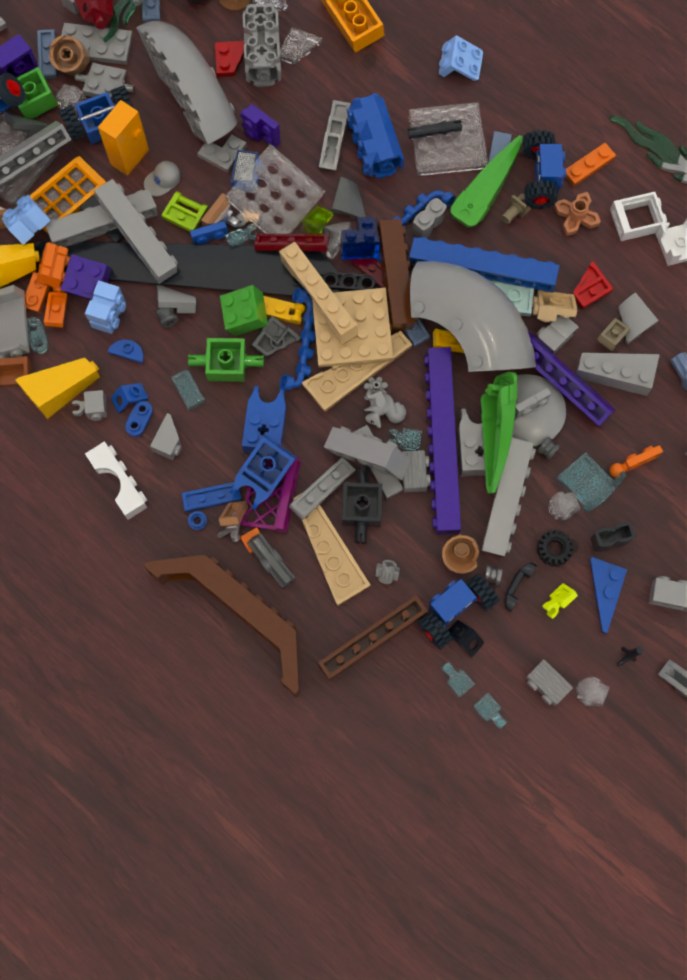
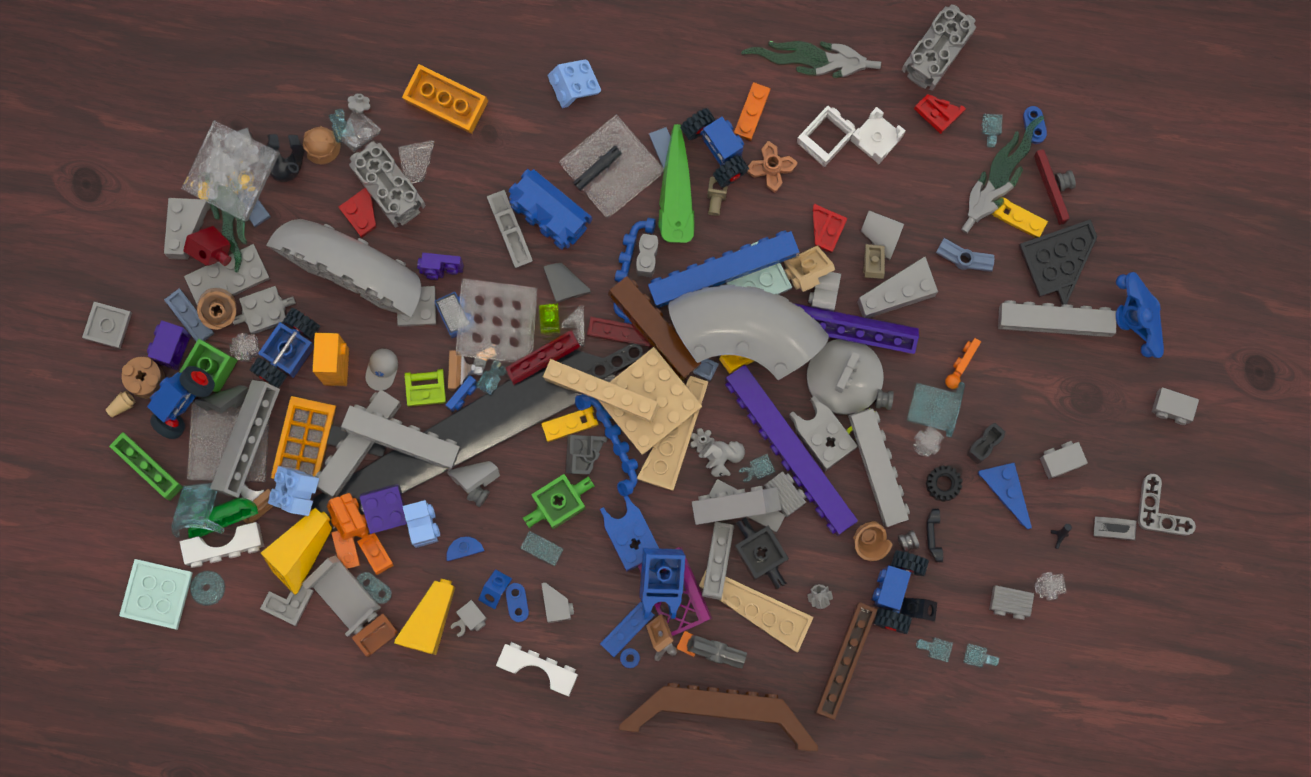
camera: 35 degrees left, 5 degrees up
bright green brick [220,285,268,336] -> none
clear blue brick [340,217,380,259] -> none
bright green piece [480,371,517,494] -> none
neon yellow plate [542,583,578,619] -> none

